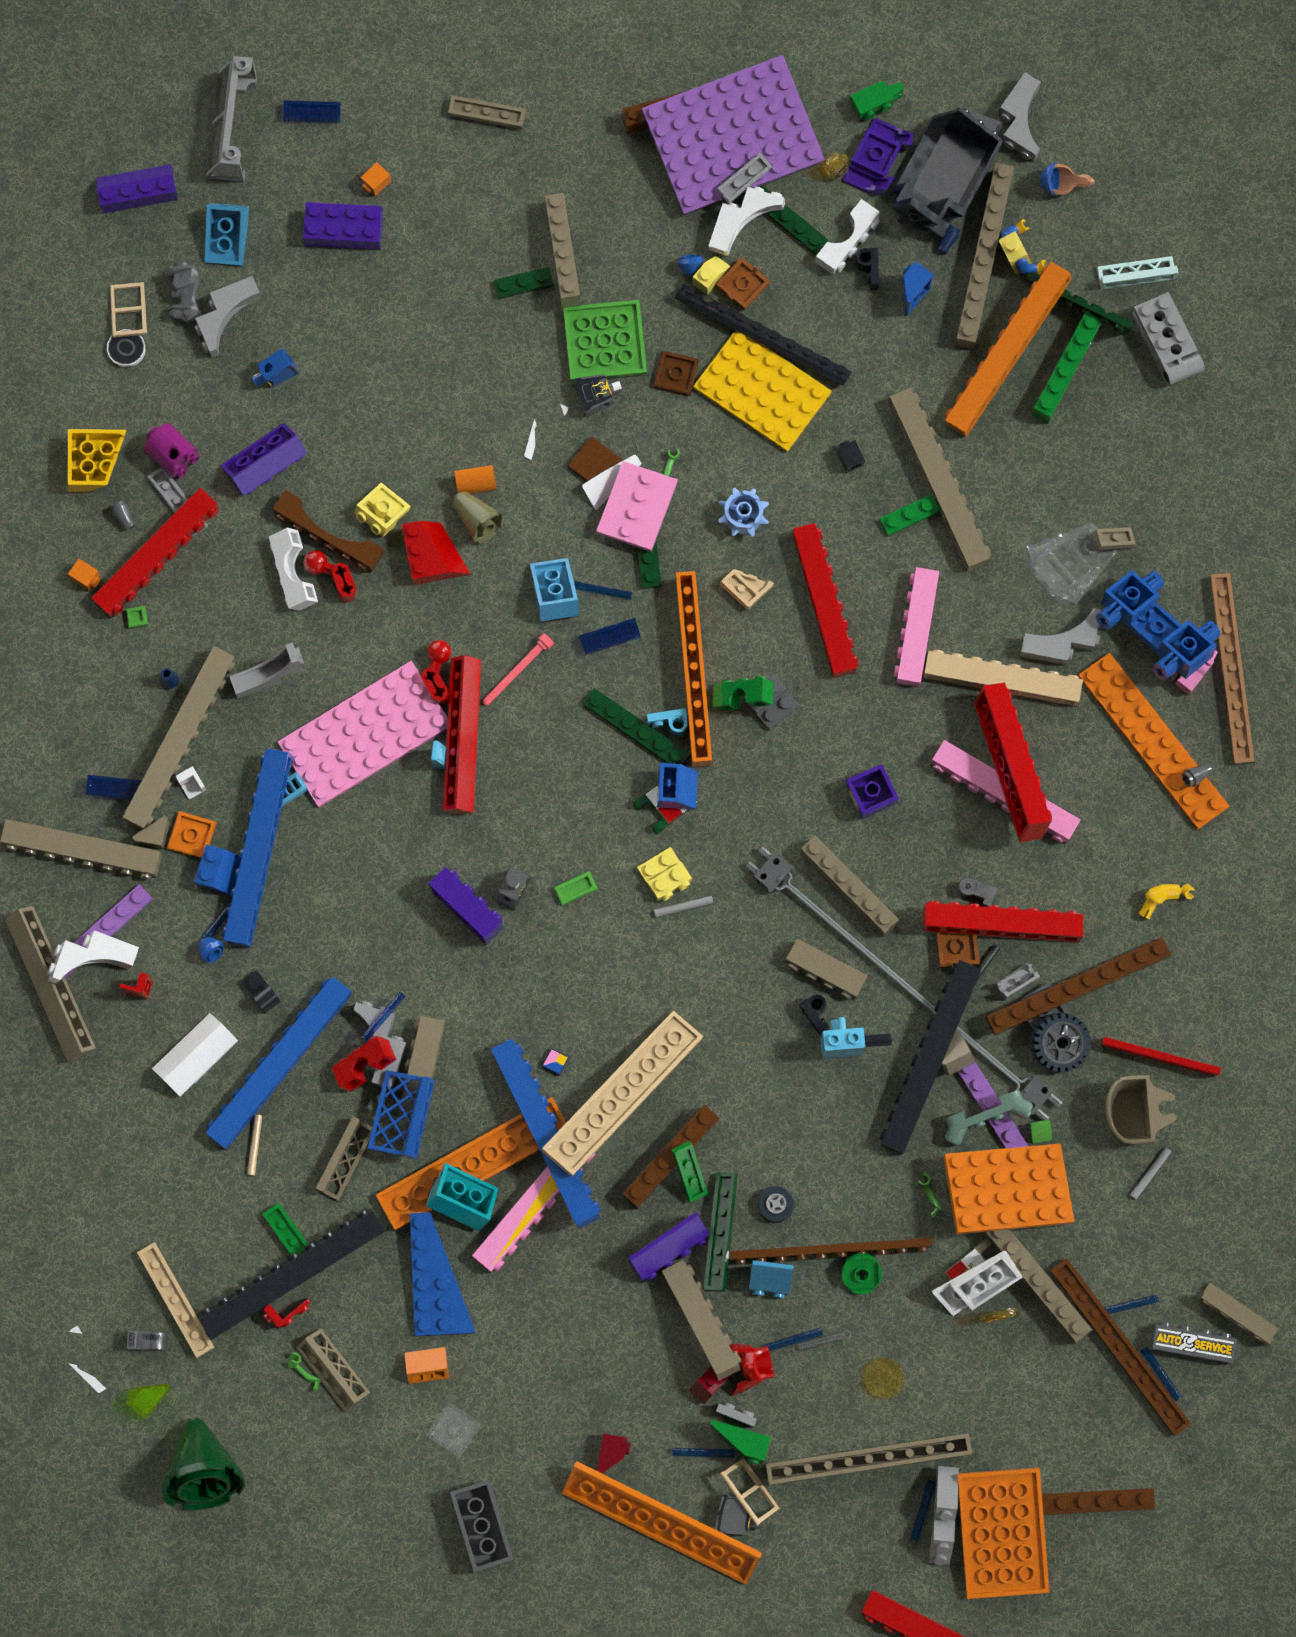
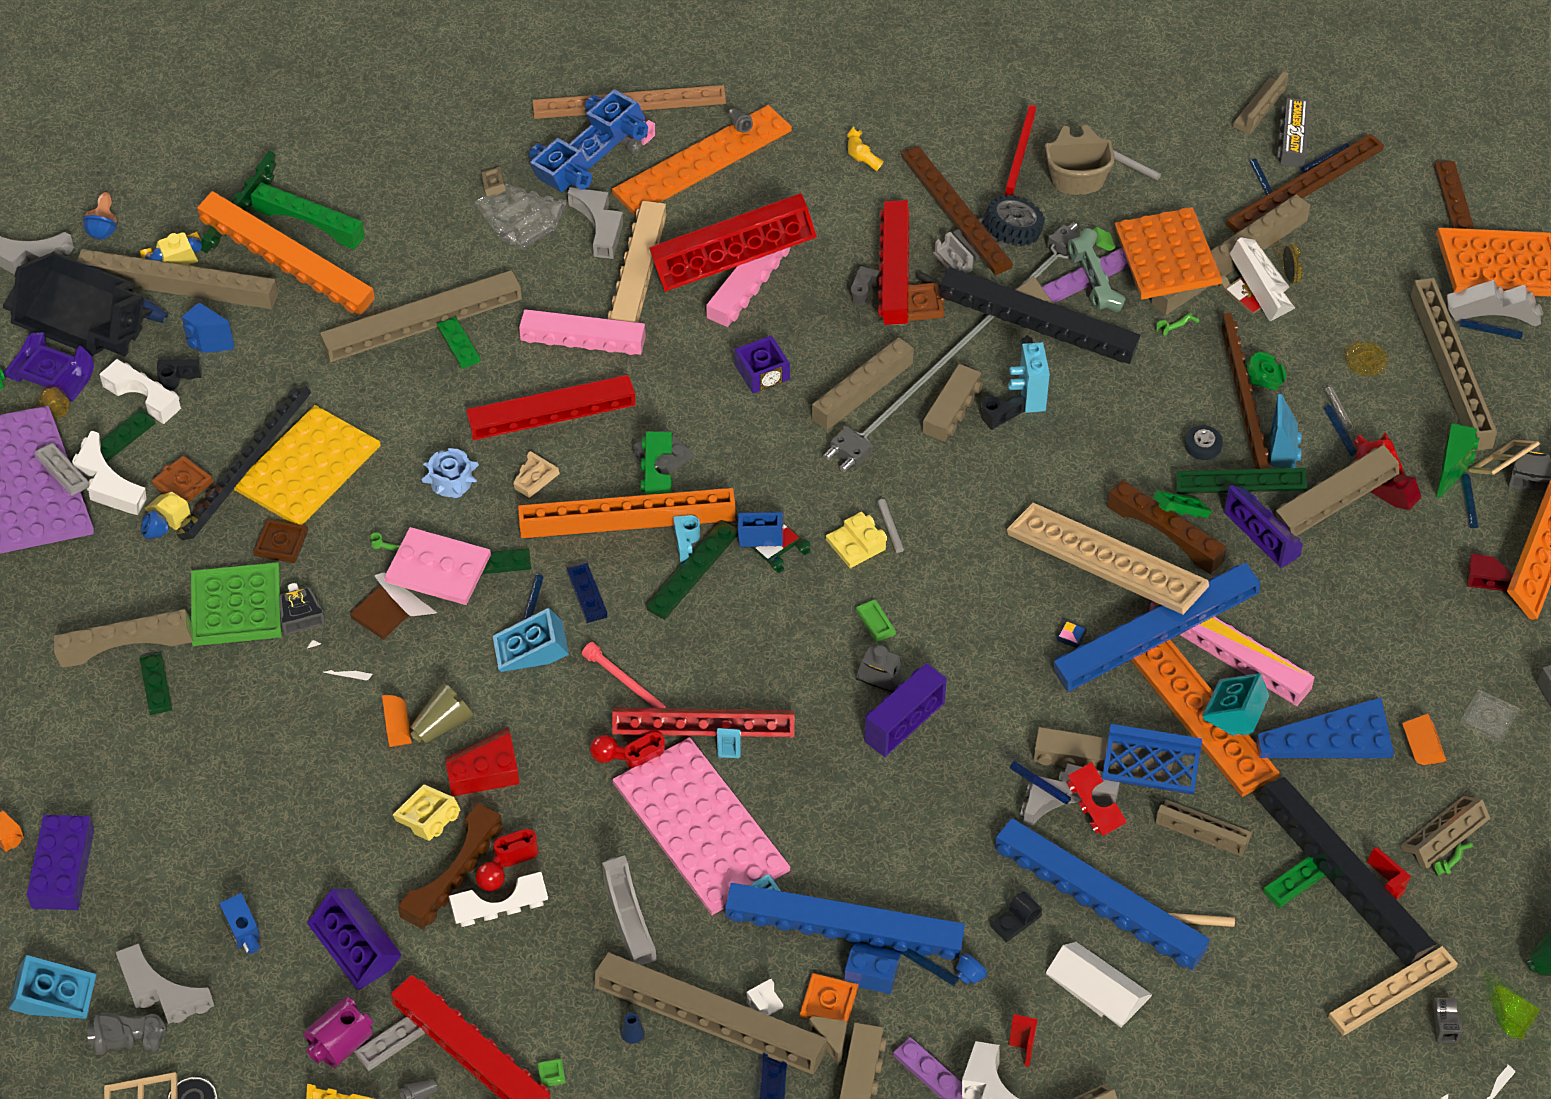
camera: 90 degrees left, 25 degrees down
light grey plate [716,1402,757,1427] -> none
black brick [837,440,865,473] -> none
light aqua fence [1097,256,1178,290] -> none
light grey hinge [1131,292,1205,386] -> none

